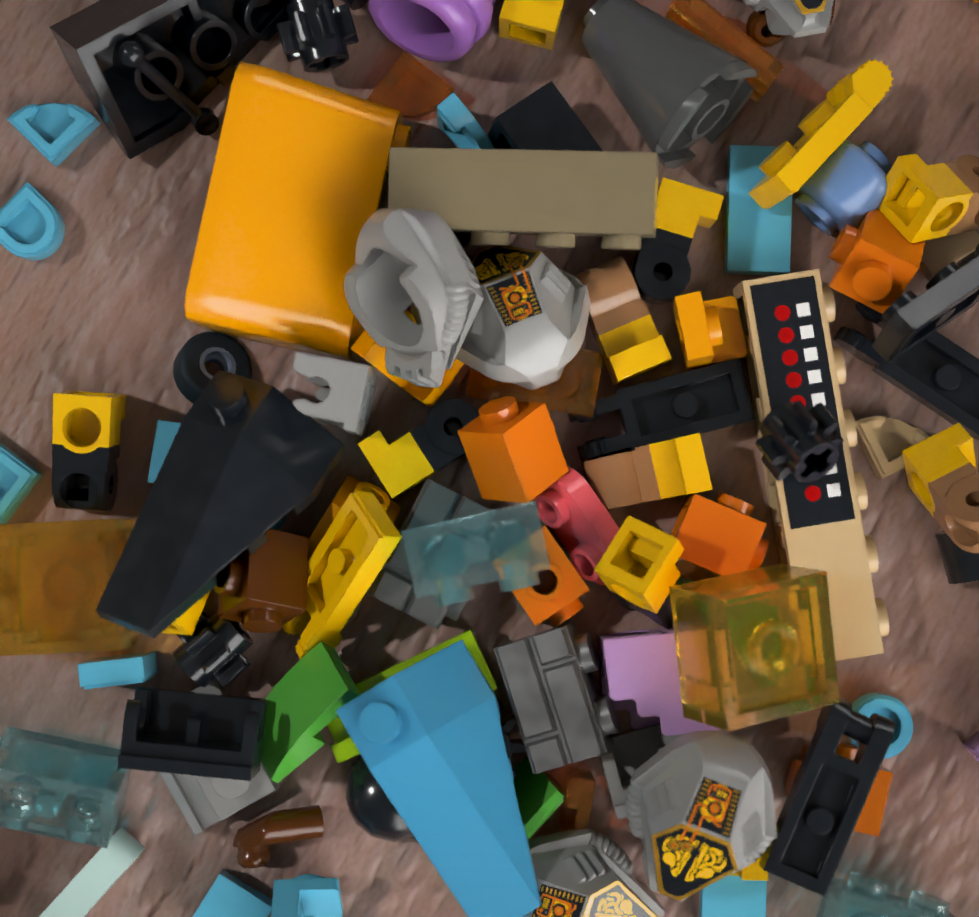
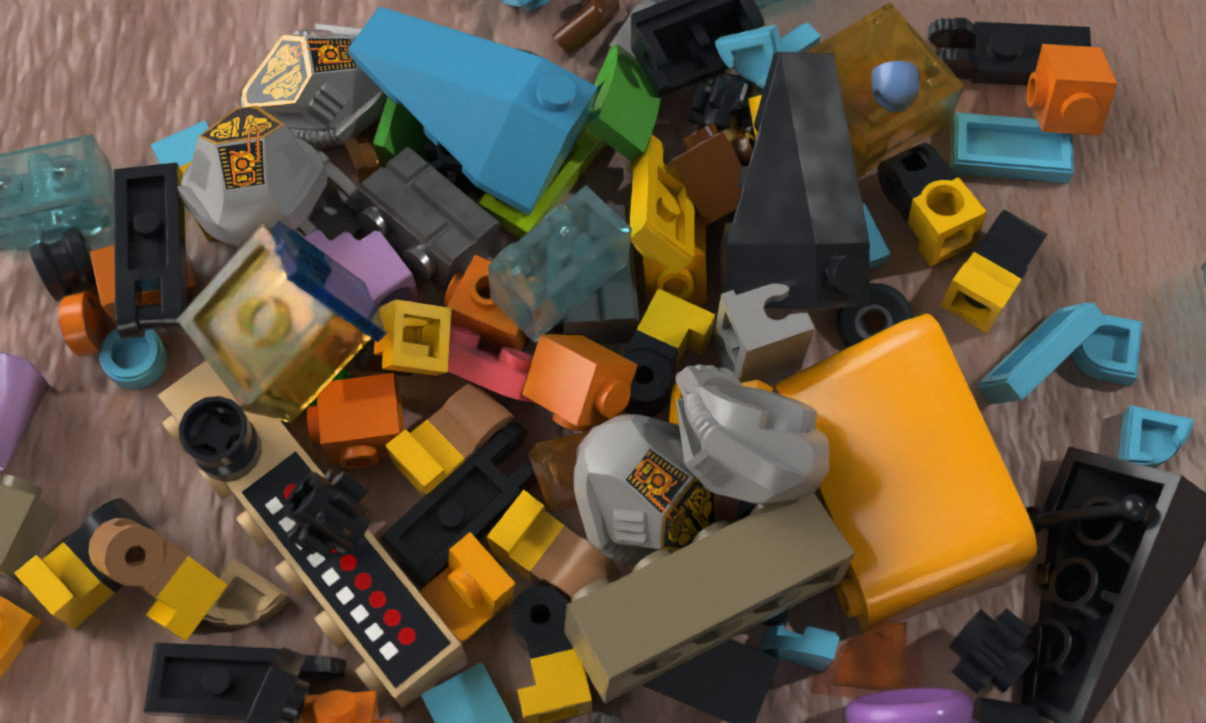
camera: 150 degrees right, 20 degrees down
none -> black wheel [29,226,97,302]
none -> orange tile [58,291,108,357]
none -> black wheel [179,396,262,482]
none -> clear blue piece [271,220,387,343]
none -> medium azure tile [715,24,783,88]
none -> medium blue hinge [871,61,920,113]
none -> leg [939,209,1048,334]
none -> medium azure tile [977,302,1107,405]

